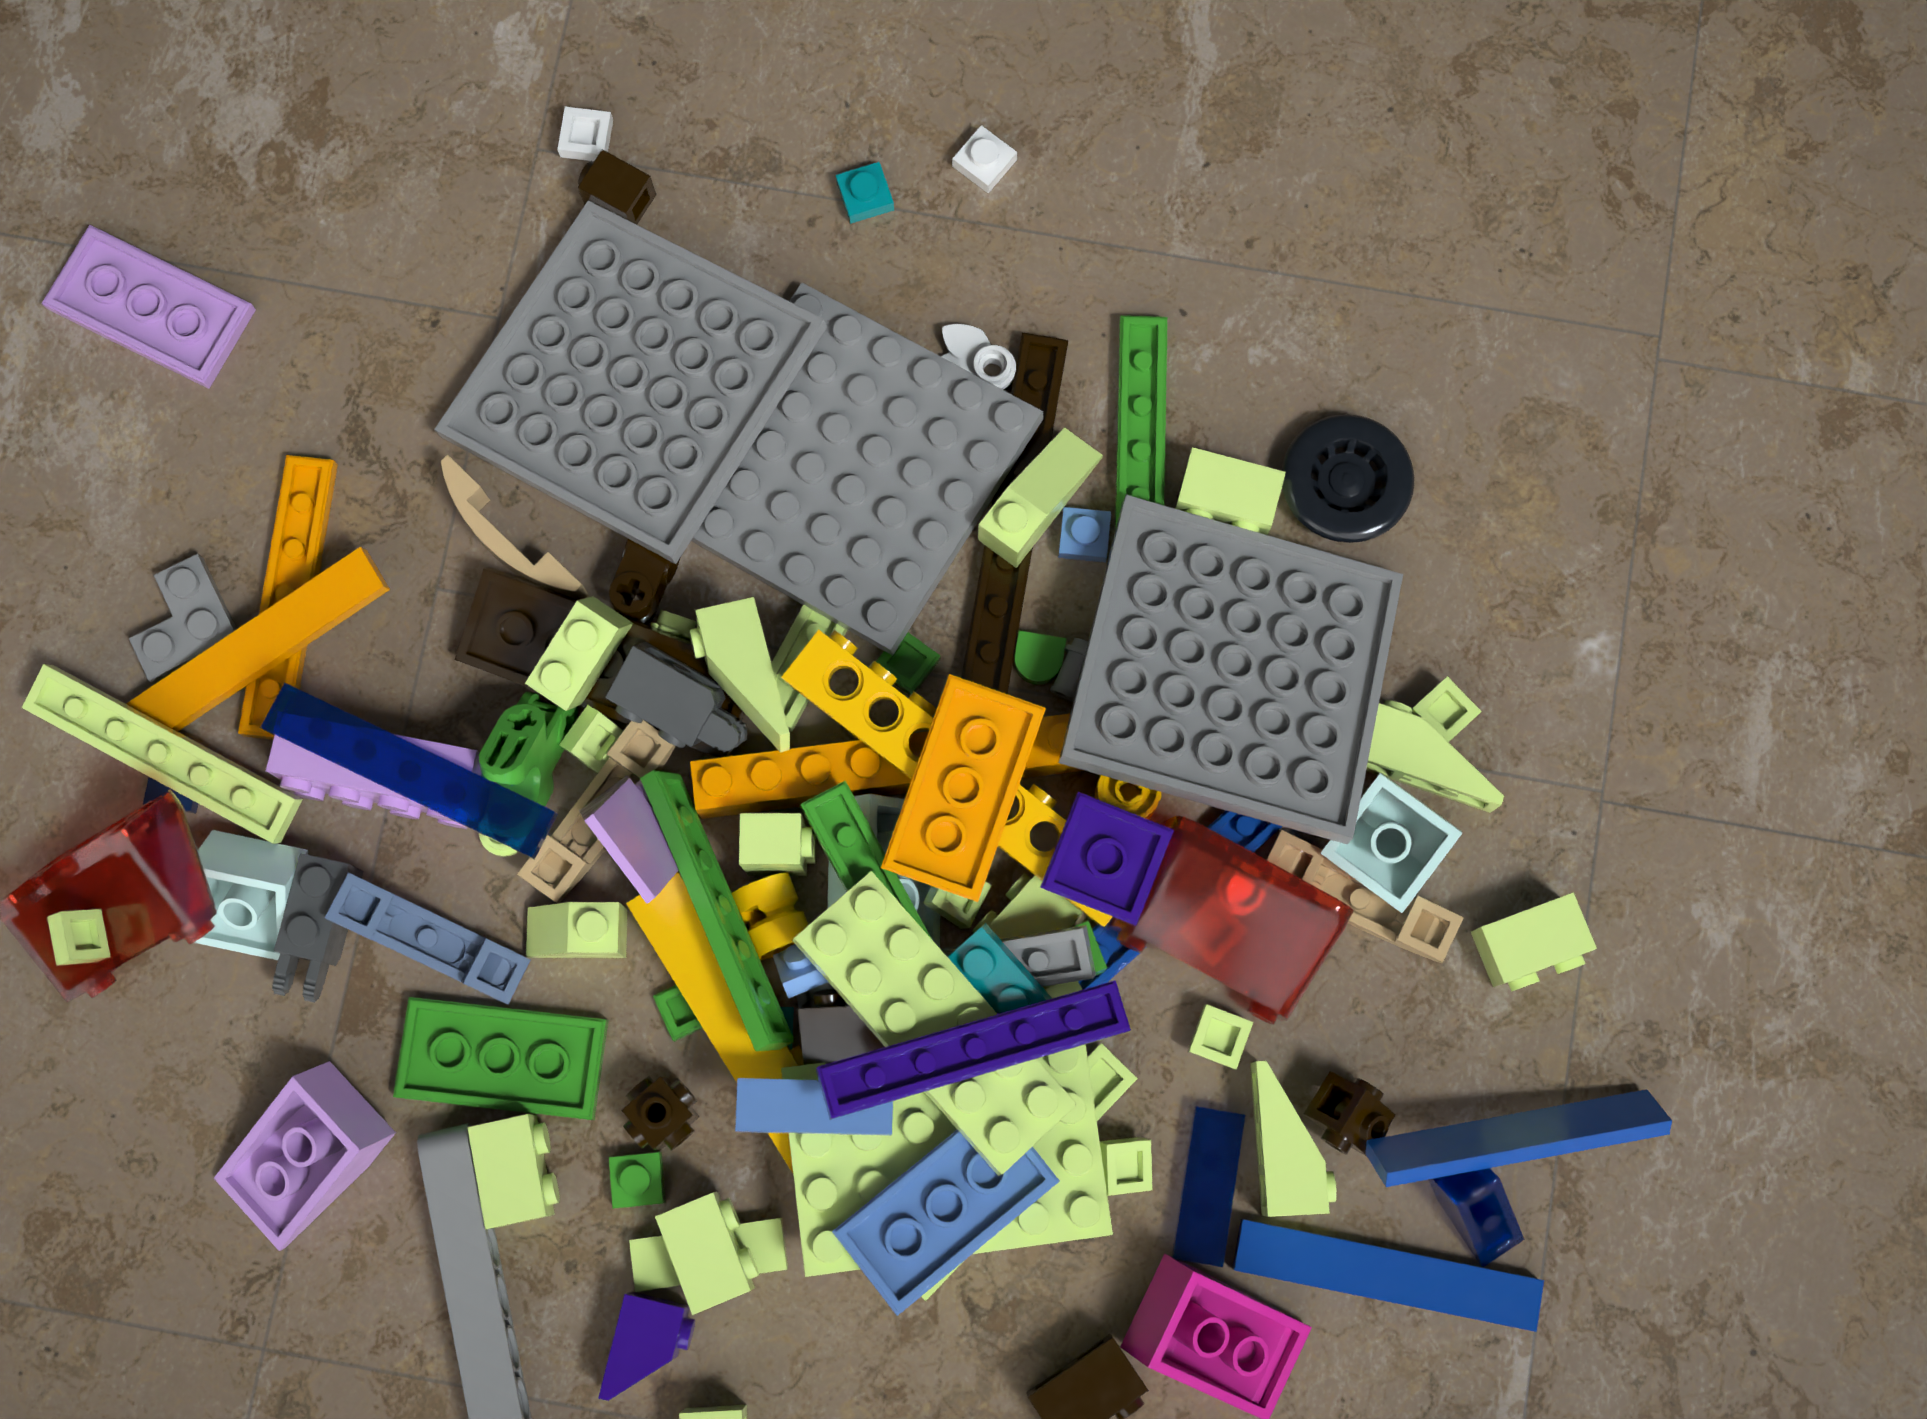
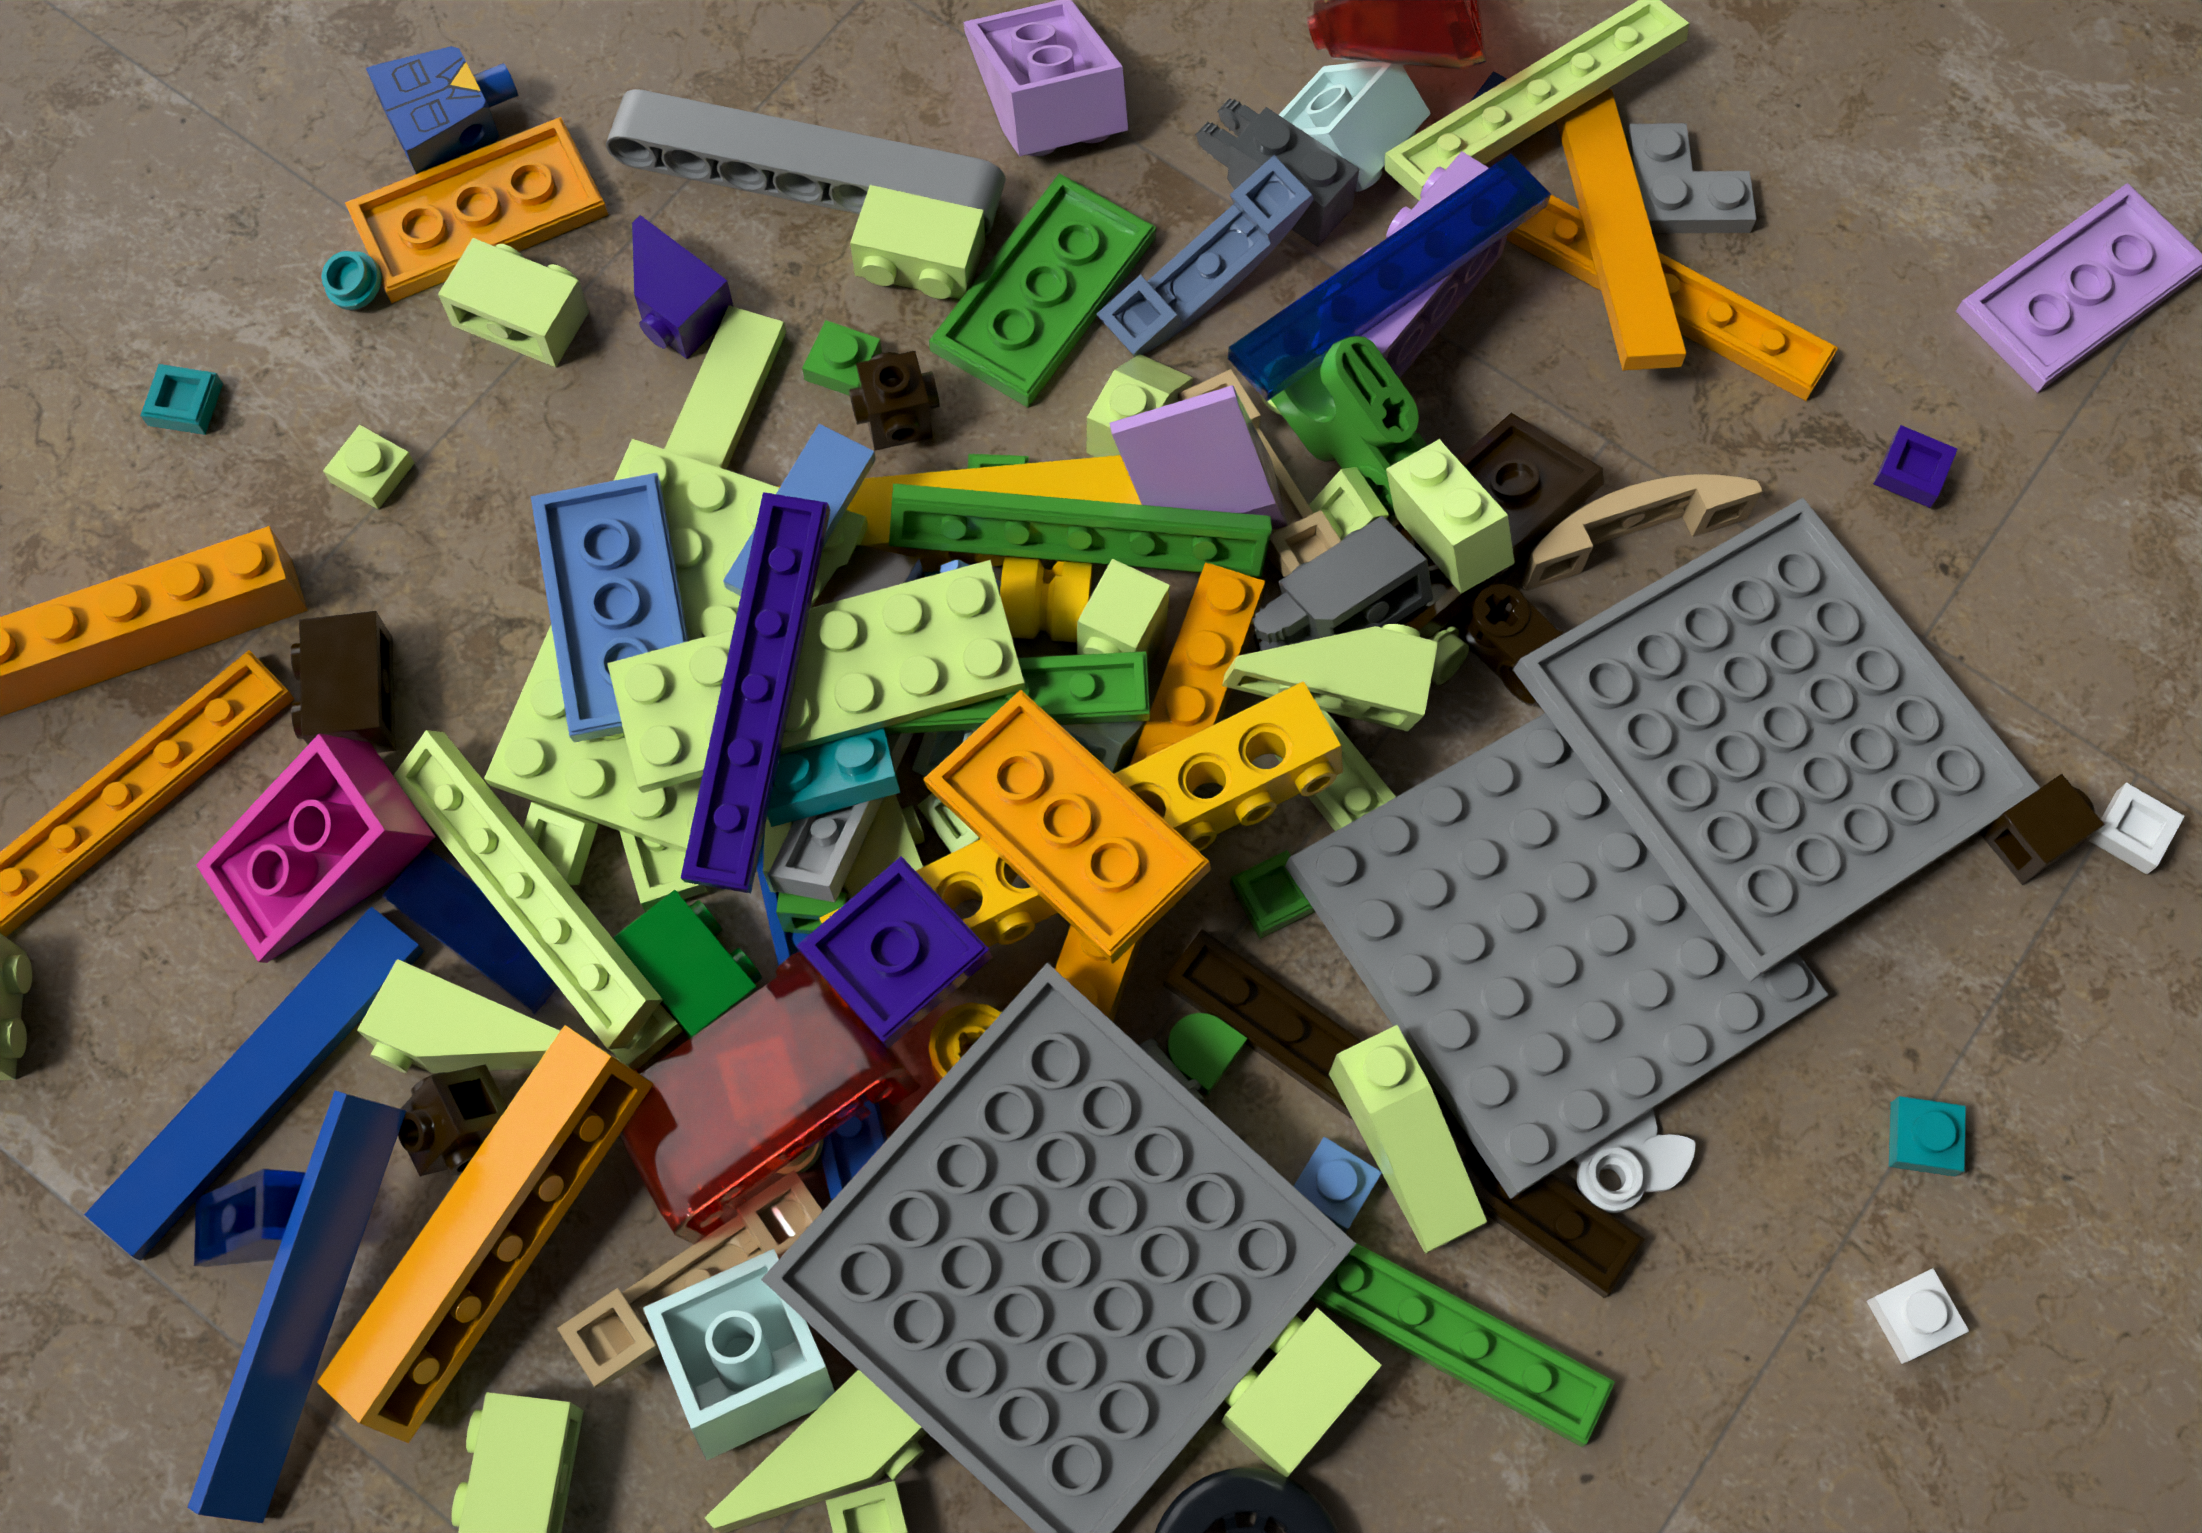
camera: 115 degrees right, 10 degrees down
yellowish green brick [655,1192,759,1315] -> none
none -> light orange brick [317,1025,654,1444]
none -> yellowish green plate [393,730,663,1049]
none -> green brick [613,890,764,1054]
none -> dark purple plate [1873,425,1958,508]

